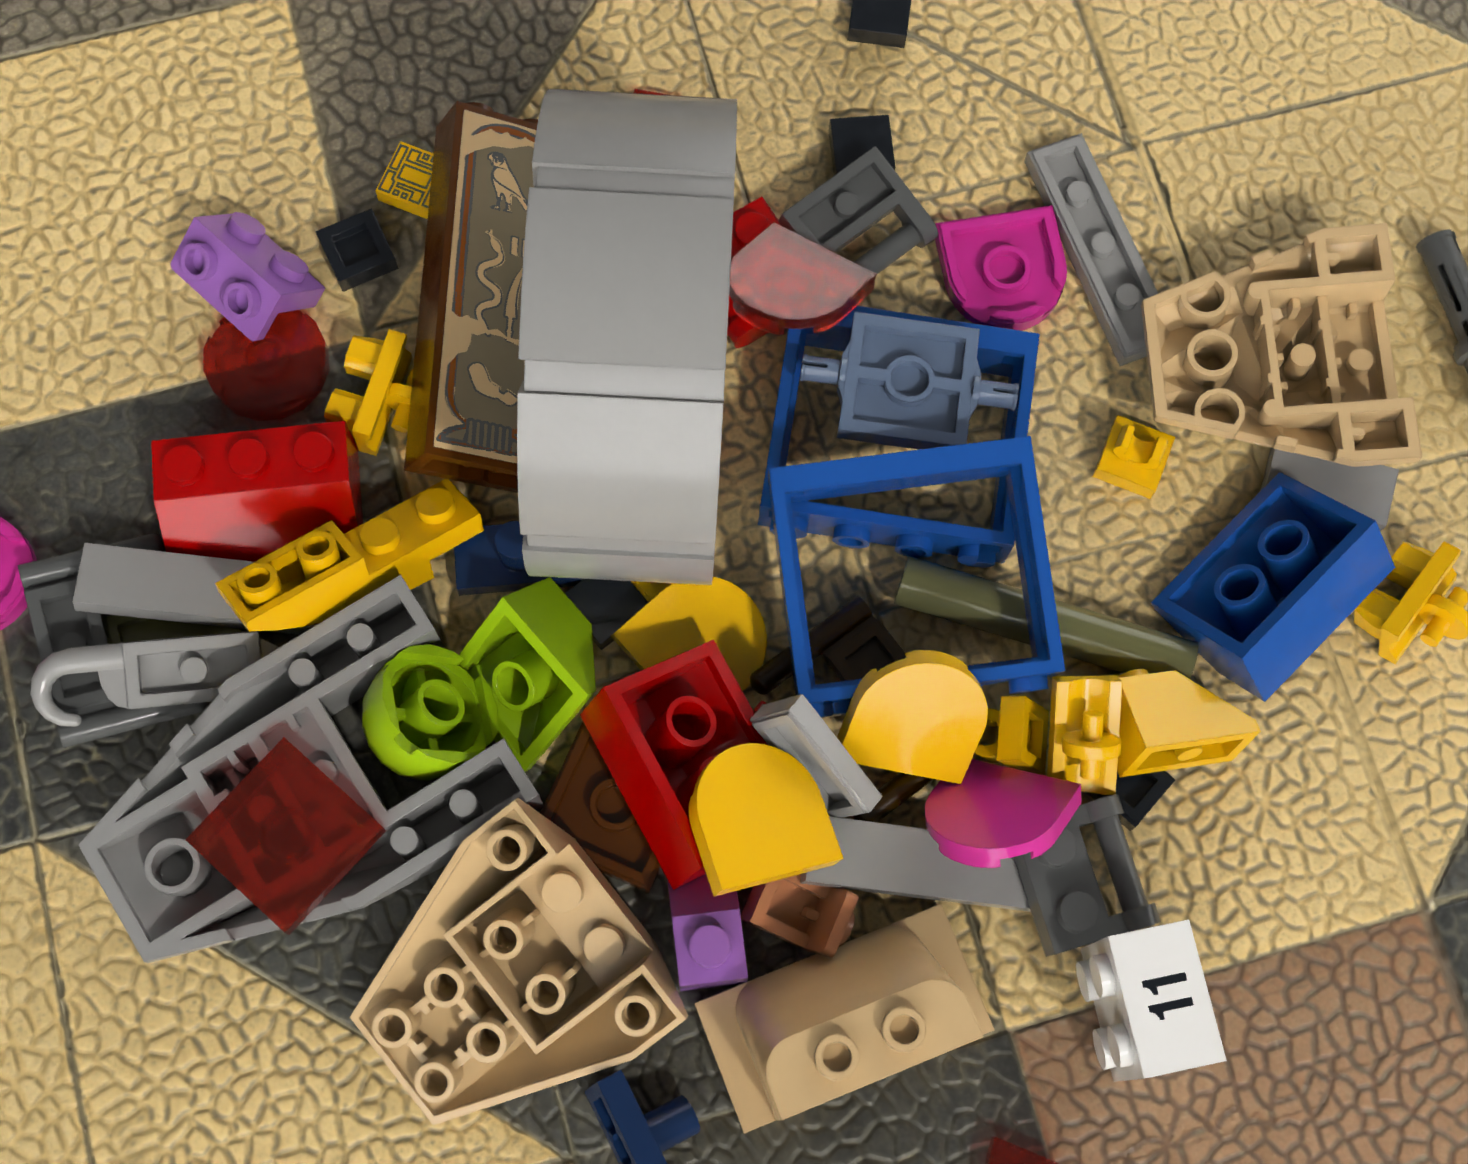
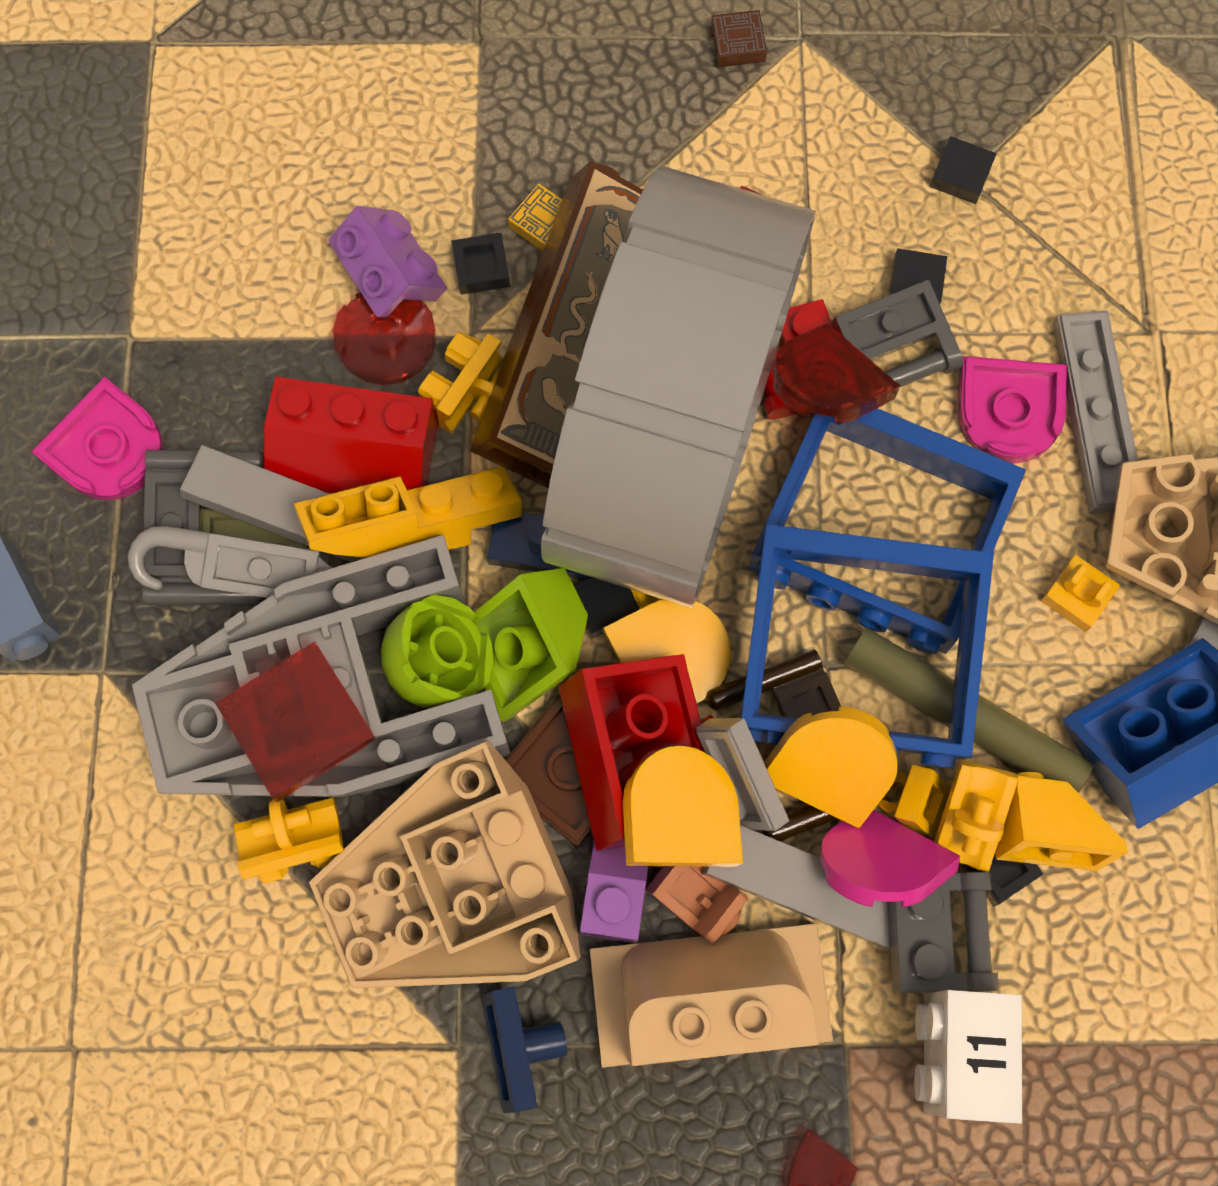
camera: 20 degrees right, 0 degrees up
sand blue plate [800,312,1019,450] -> none
none -> yellow hips [234,797,344,884]

